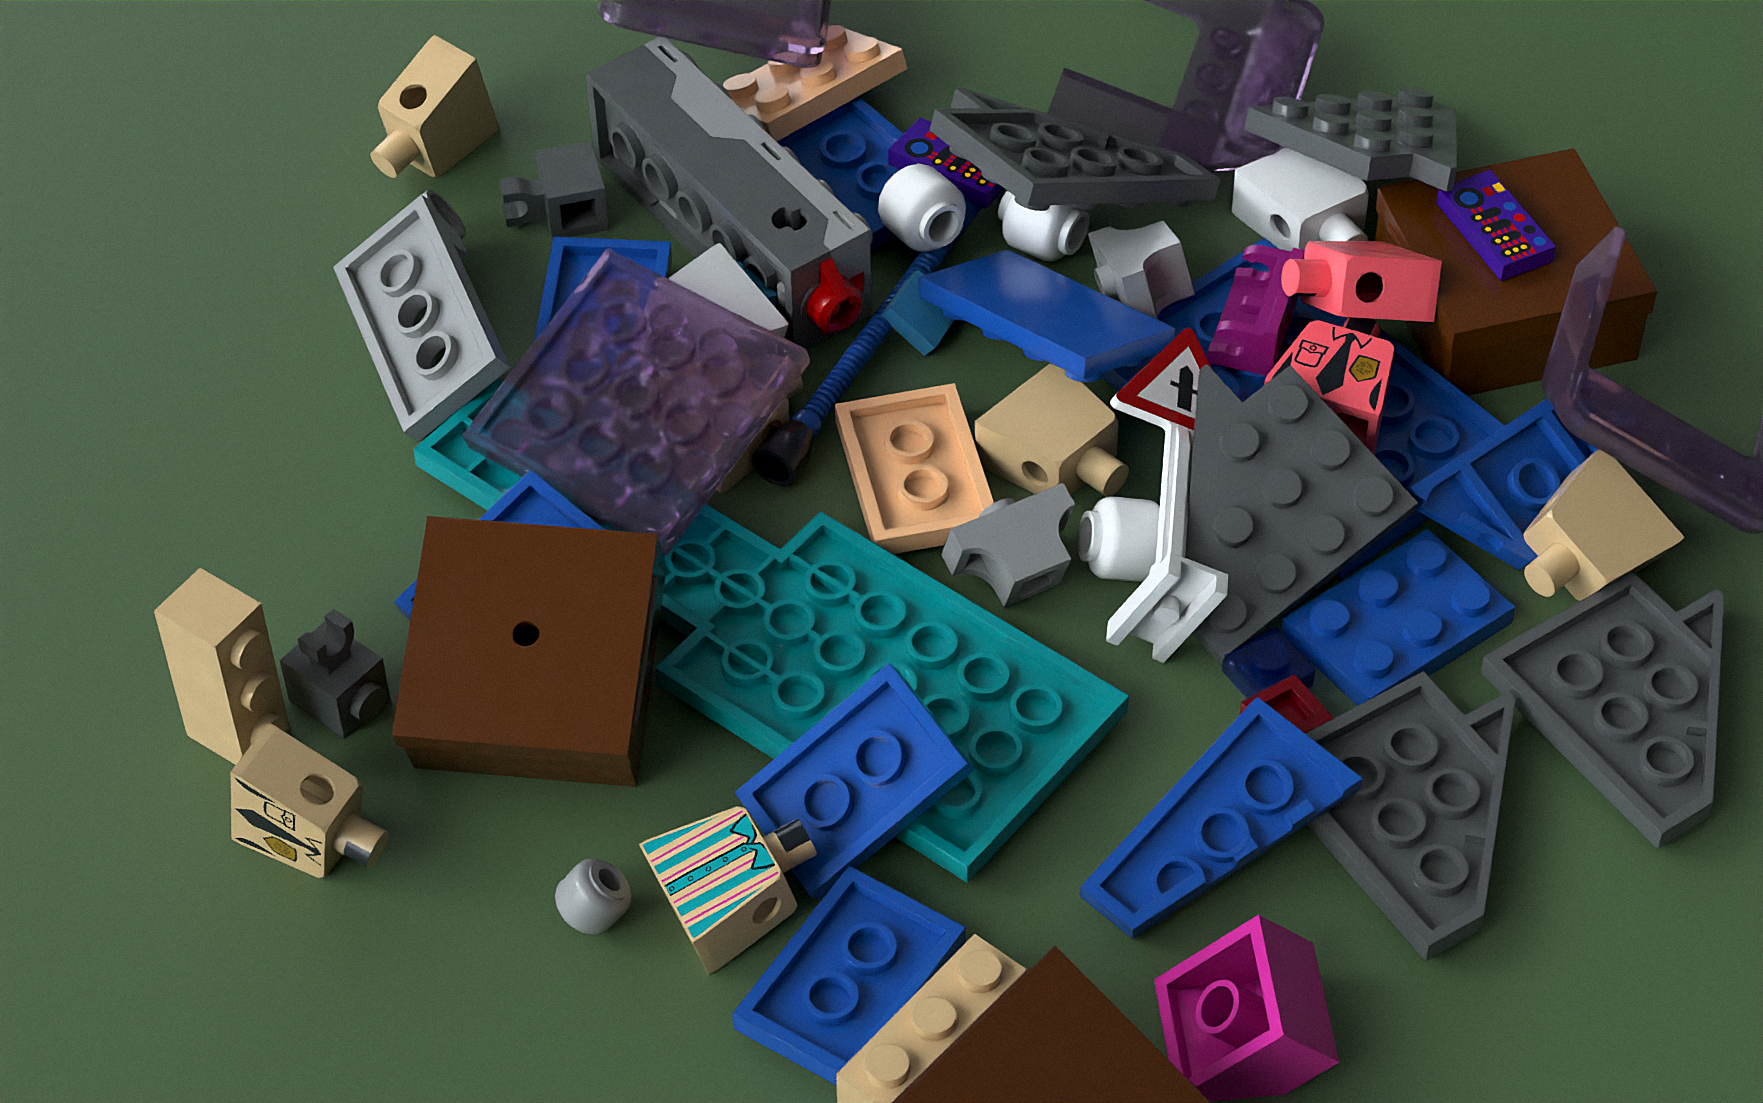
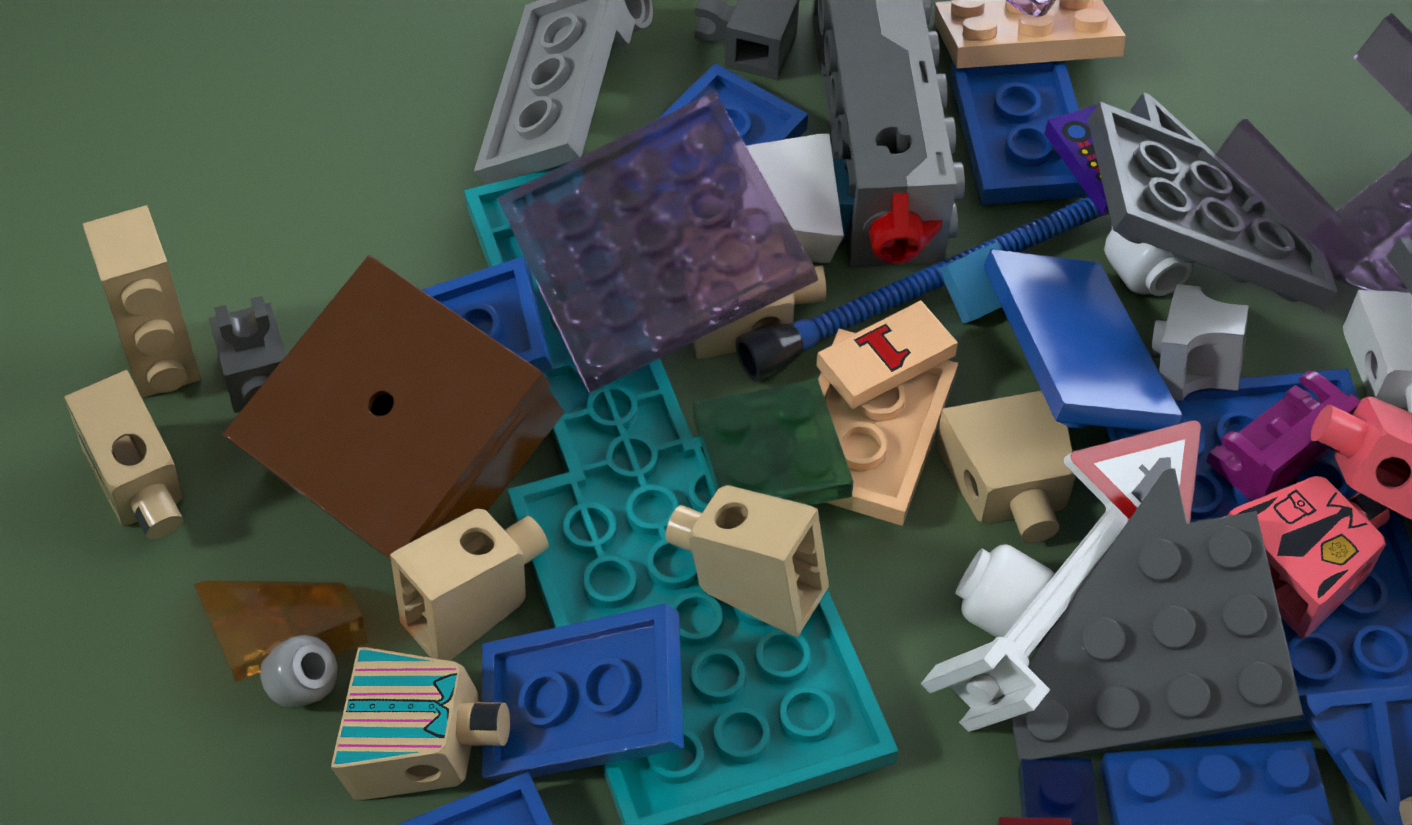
camera: 30 degrees right, 5 degrees up
white head [878,164,966,252] -> none
light grey brick [941,483,1075,608] -> none
none -> clear orange slope [194,580,368,682]
none -> tan torso [390,509,549,661]
none -> tan torso [666,485,829,637]
none -> clear green plate [693,378,854,506]
none -> light nougat tile [816,300,958,409]

